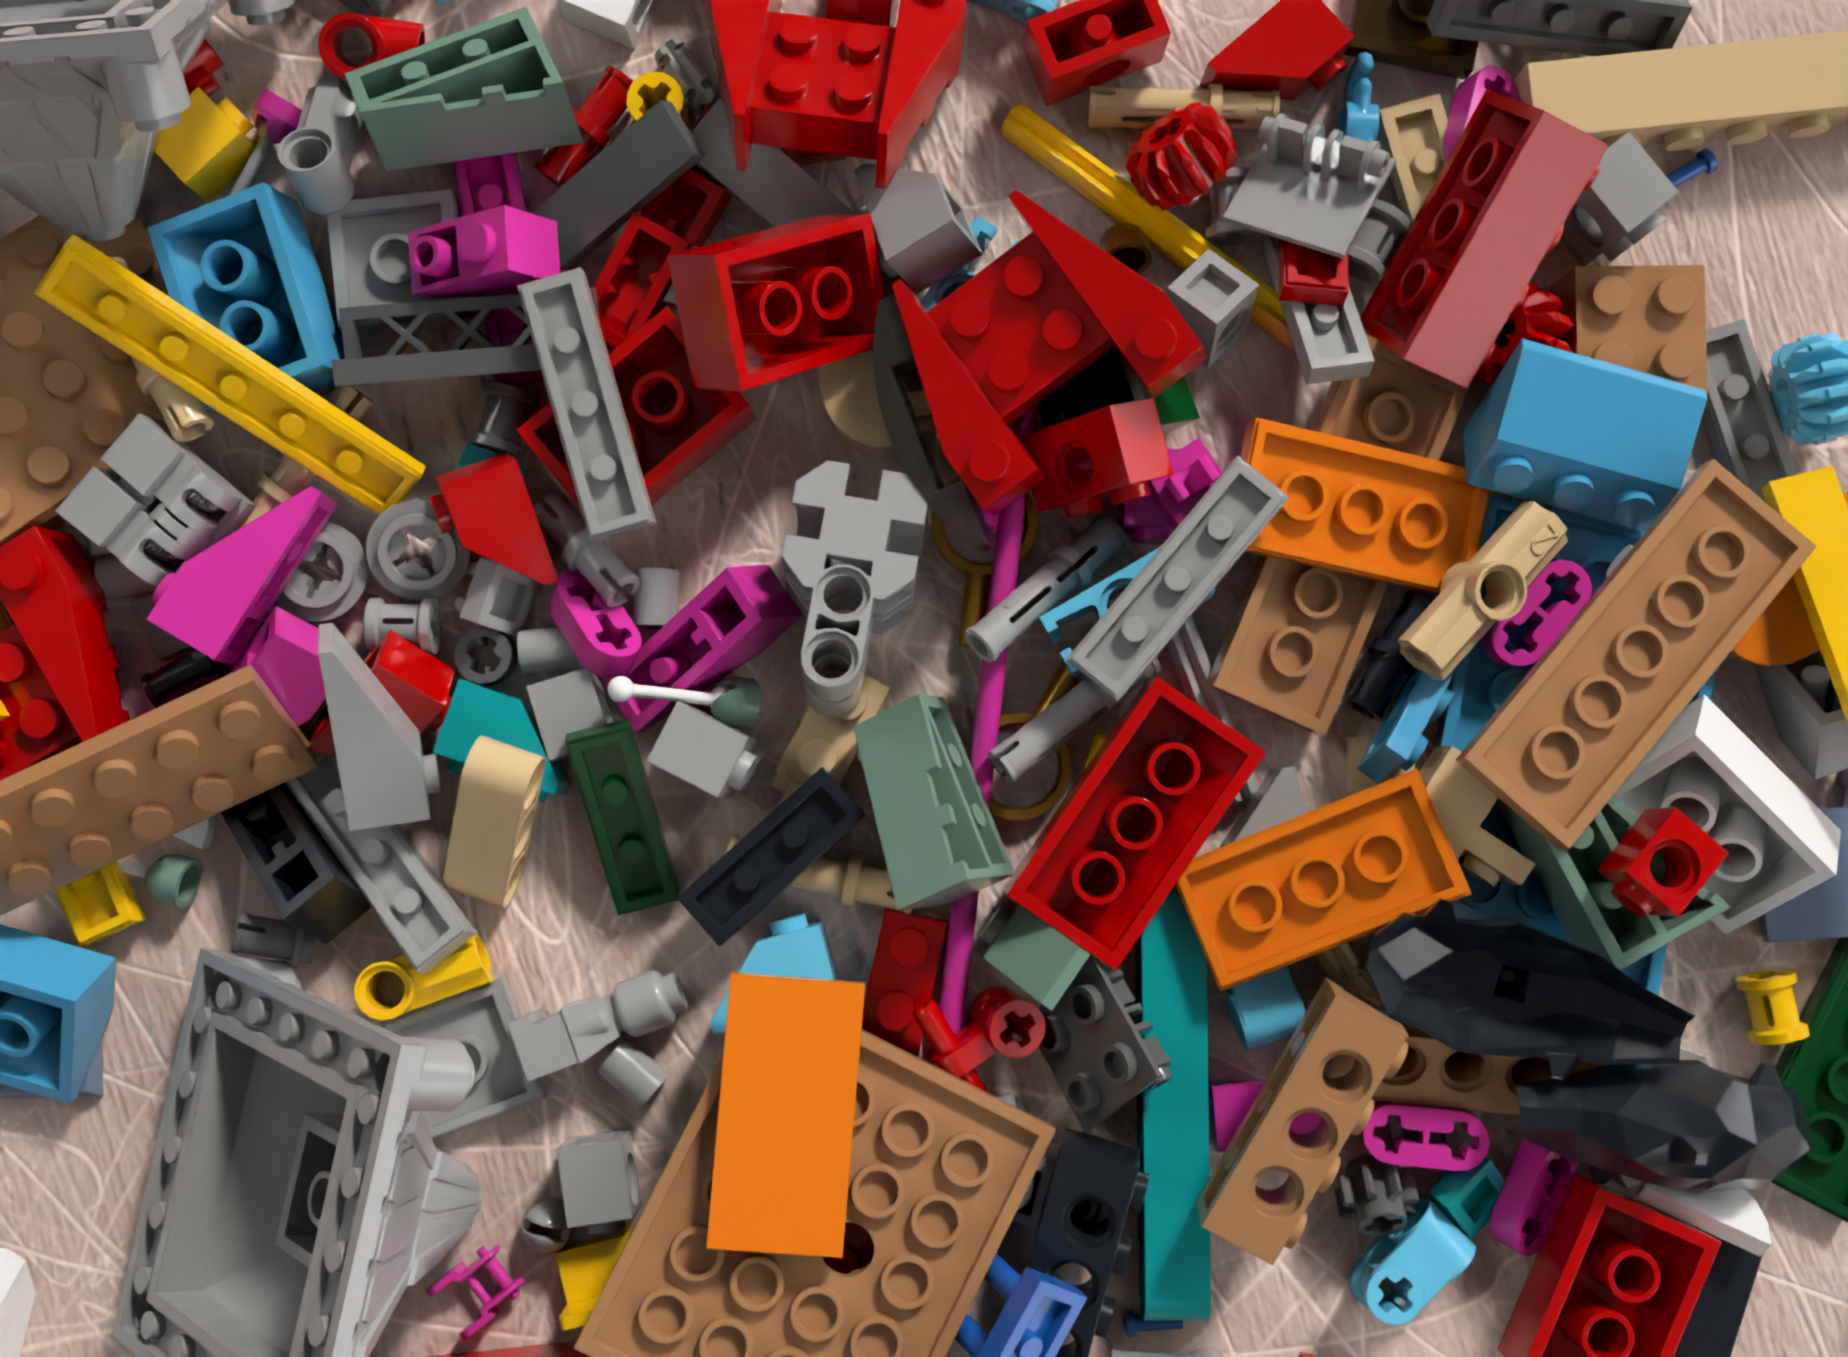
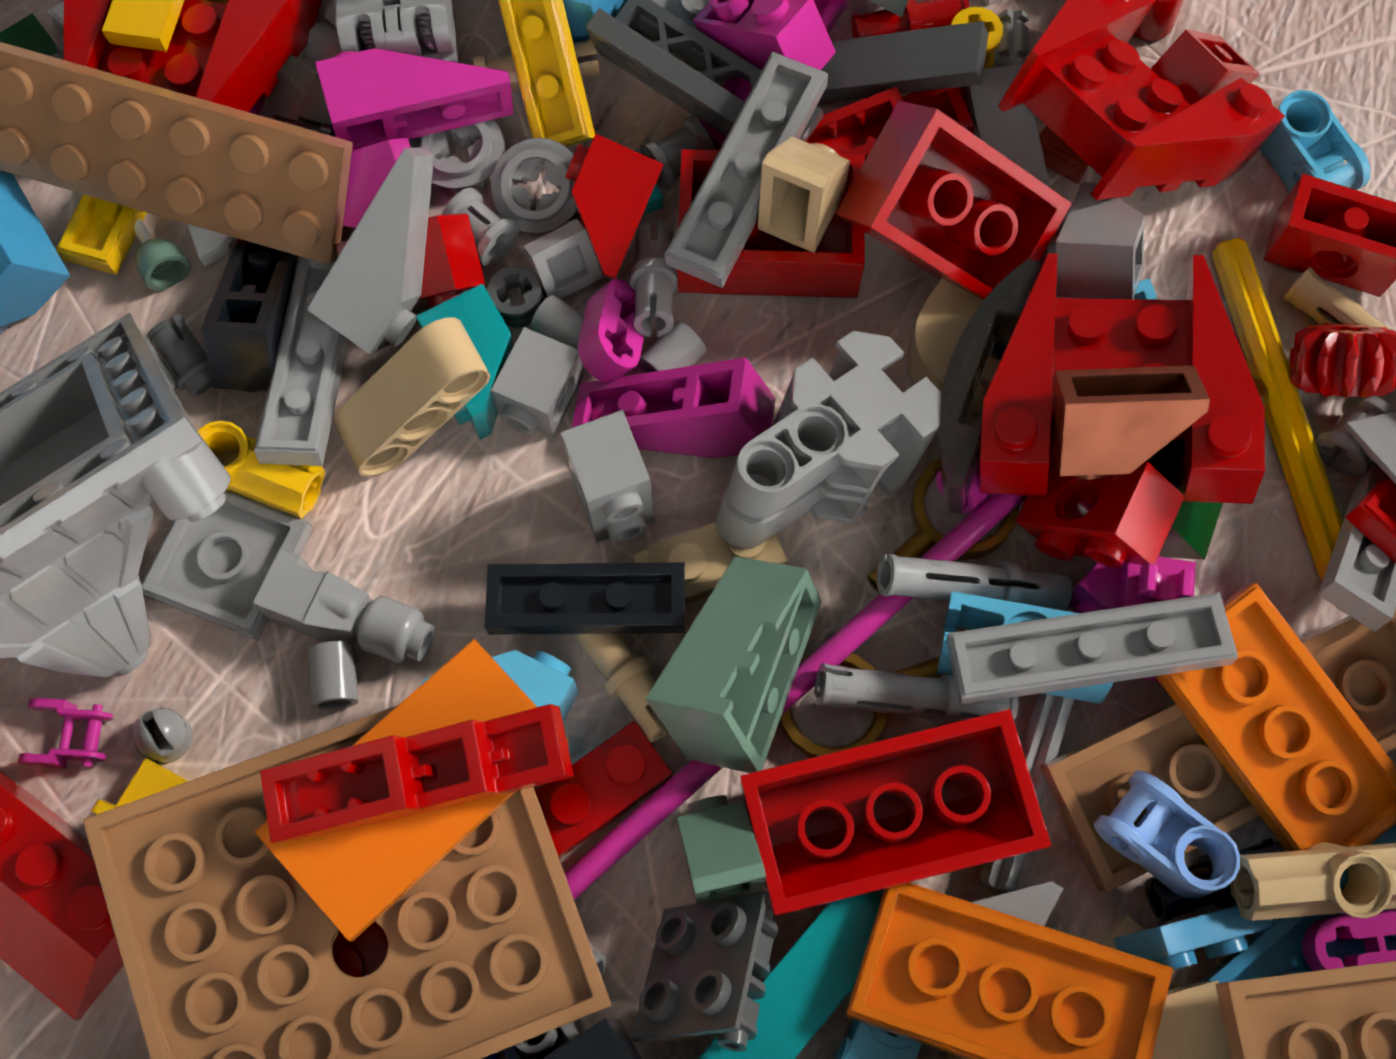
camera: 40 degrees right, 15 degrees down
light grey brick [556,1128,642,1234] -> none
dark green tile [565,718,680,916] -> none
hinge [608,676,762,729] -> none
red piece [912,986,1045,1093] -> none
light grey brick [1166,249,1259,368] -> none
none -> red slope [260,704,574,844]
none -> tan slope [758,137,850,253]
none -> slope [1050,366,1210,480]
none -> light blue piece [1094,770,1240,899]

